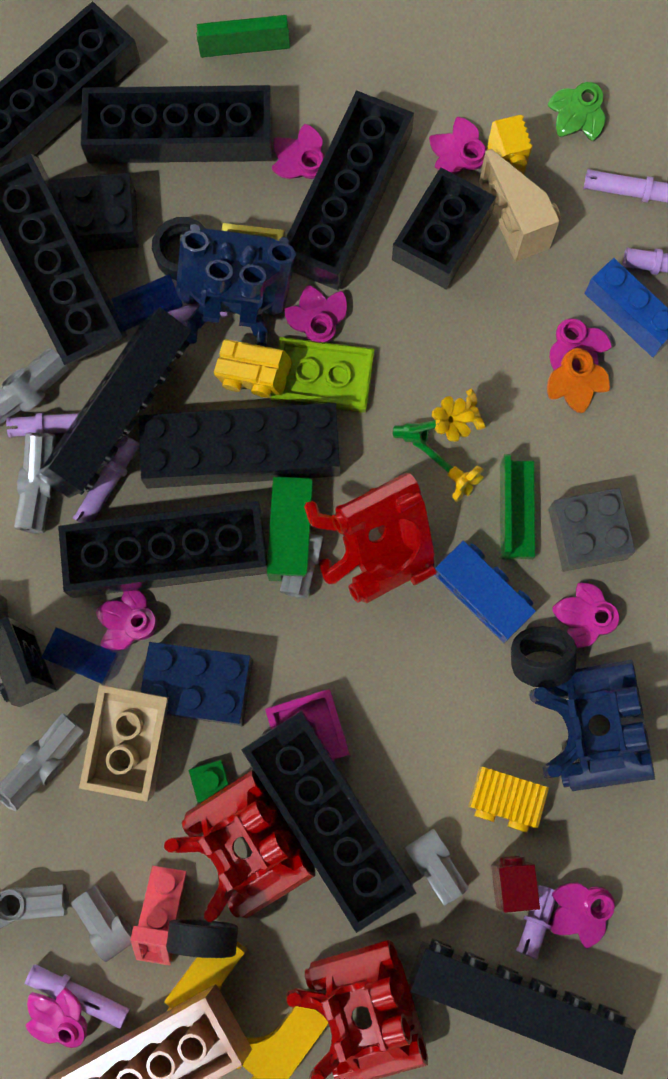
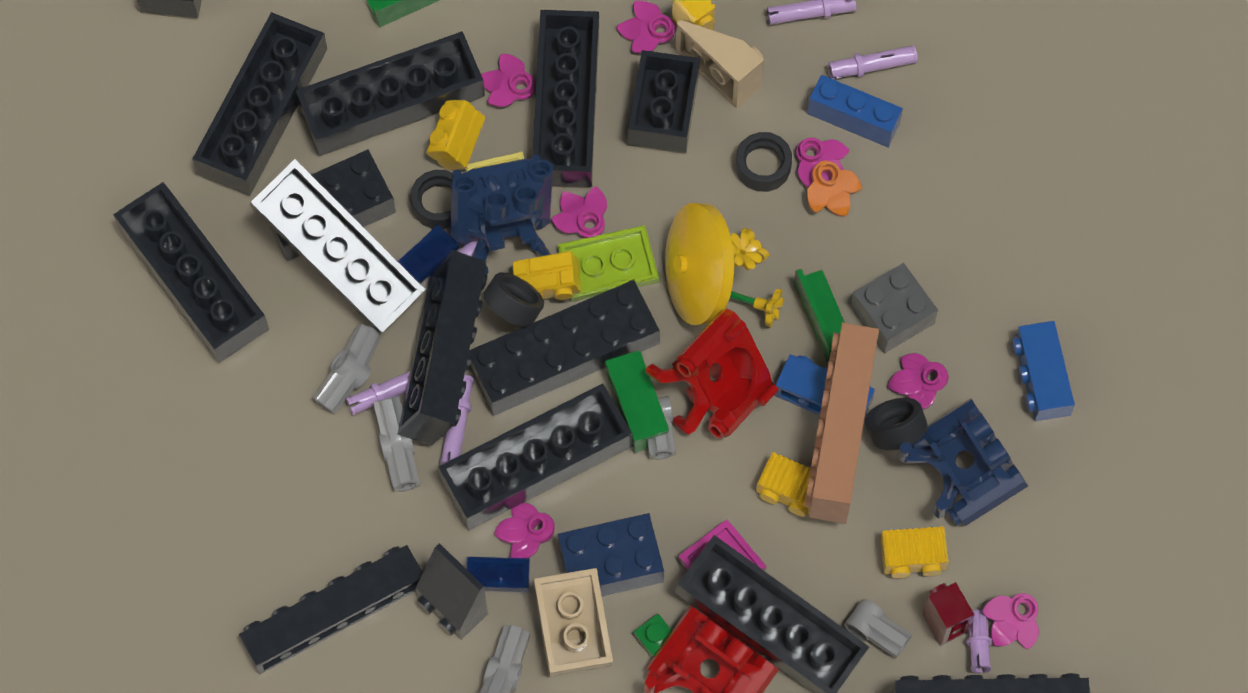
camera: 25 degrees left, 10 degrees down
none -> yellow brick [426,100,486,170]
none -> black tyre [483,272,544,327]
none -> yellow dish [665,202,734,325]
none -> black tyre [736,132,792,192]
none -> yellow brick [756,452,813,517]
none -> nougat brick [805,323,879,524]

